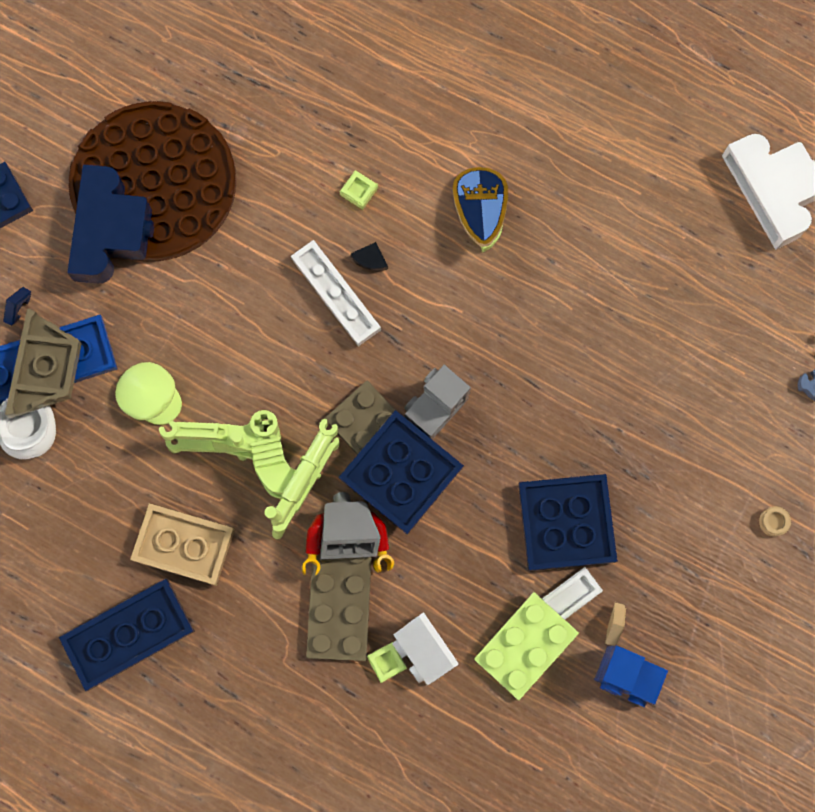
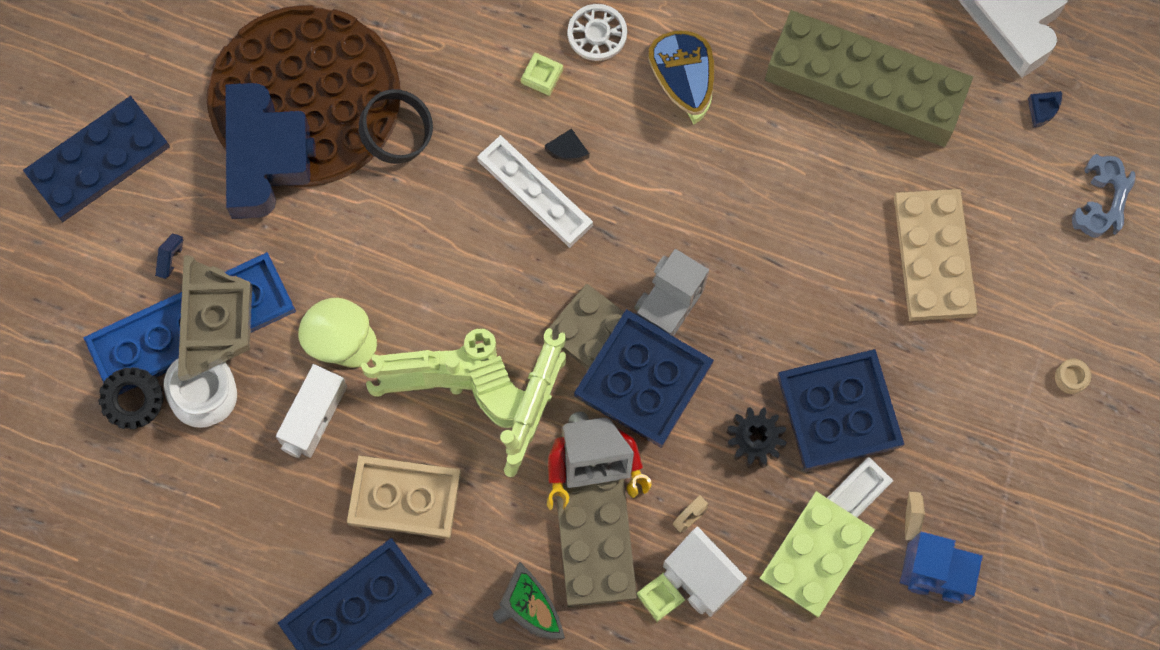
camera: 10 degrees left, 5 degrees down
none -> white brick [276,364,347,458]
none -> black tyre [359,89,433,164]
none -> shield [493,562,565,640]
none -> white wheel [568,4,627,61]
none -> tan tile [673,495,708,533]
none -> black gear [726,407,787,468]
none -> olive brick [764,10,973,147]
none -> tan plate [894,189,977,321]
none -> dark blue tile [1028,91,1062,128]

